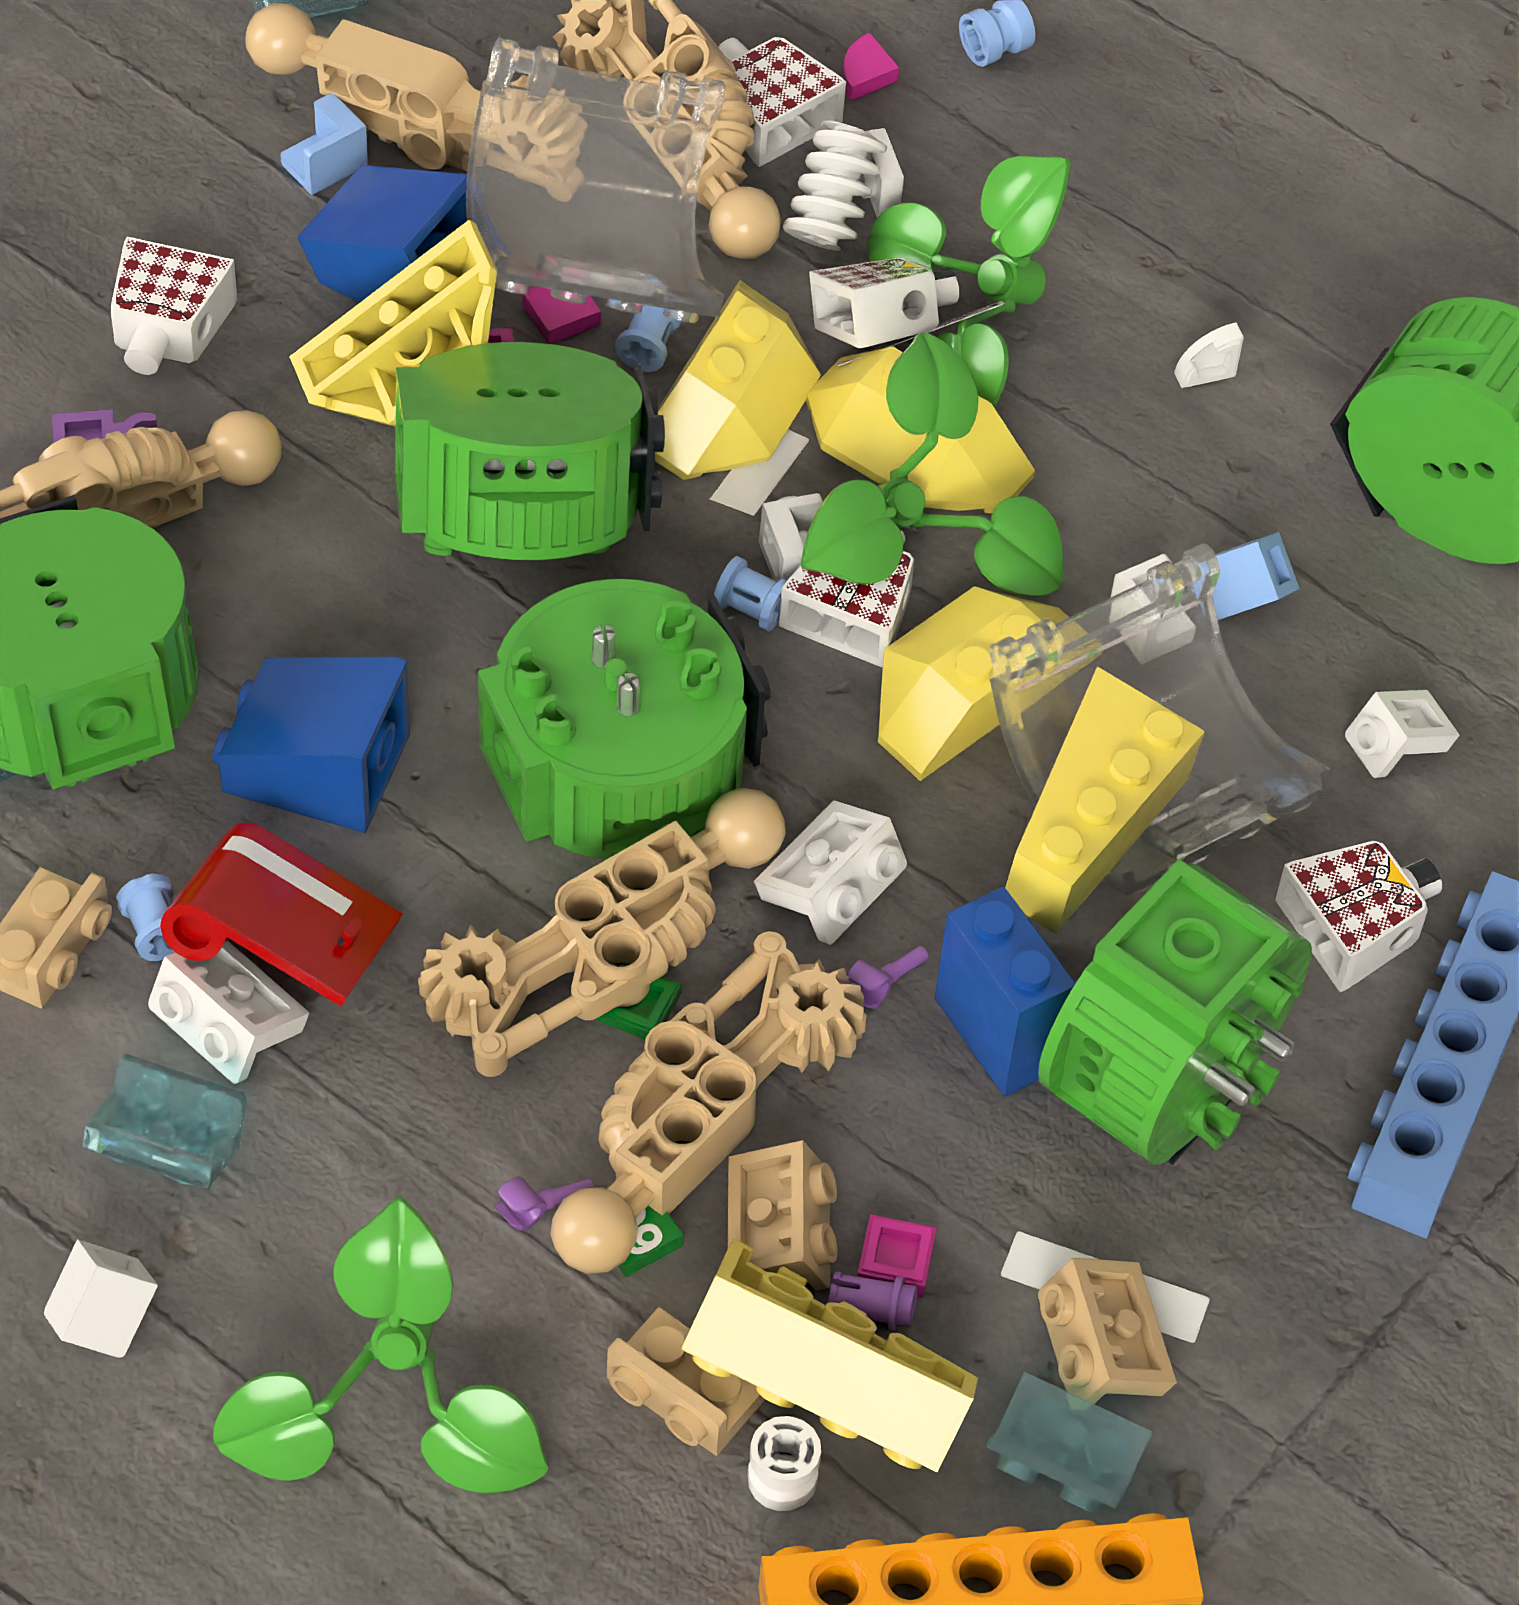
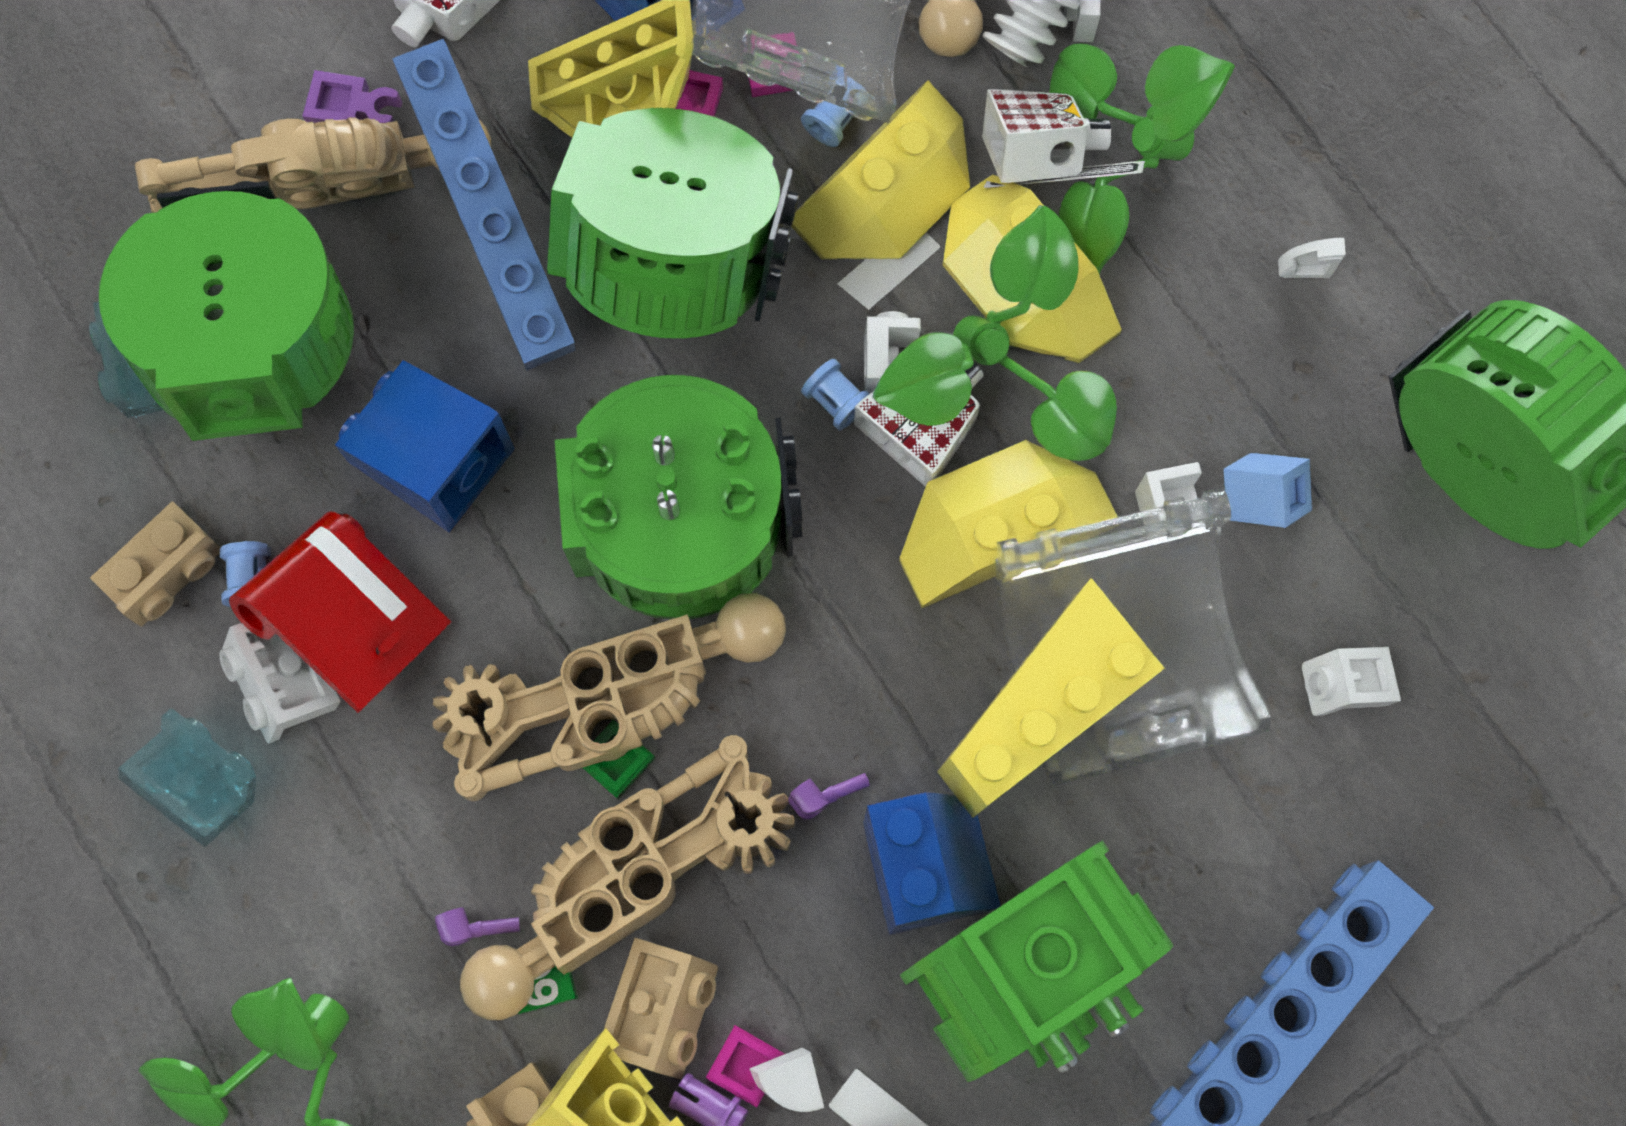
camera: 20 degrees right, 20 degrees up
white panel [44,1239,158,1358] -> none
white bracket [754,800,907,945] -> none
white torso [1275,841,1442,992] -> none
none -> medium blue brick [392,38,575,371]
none -> white tile [750,1048,824,1112]

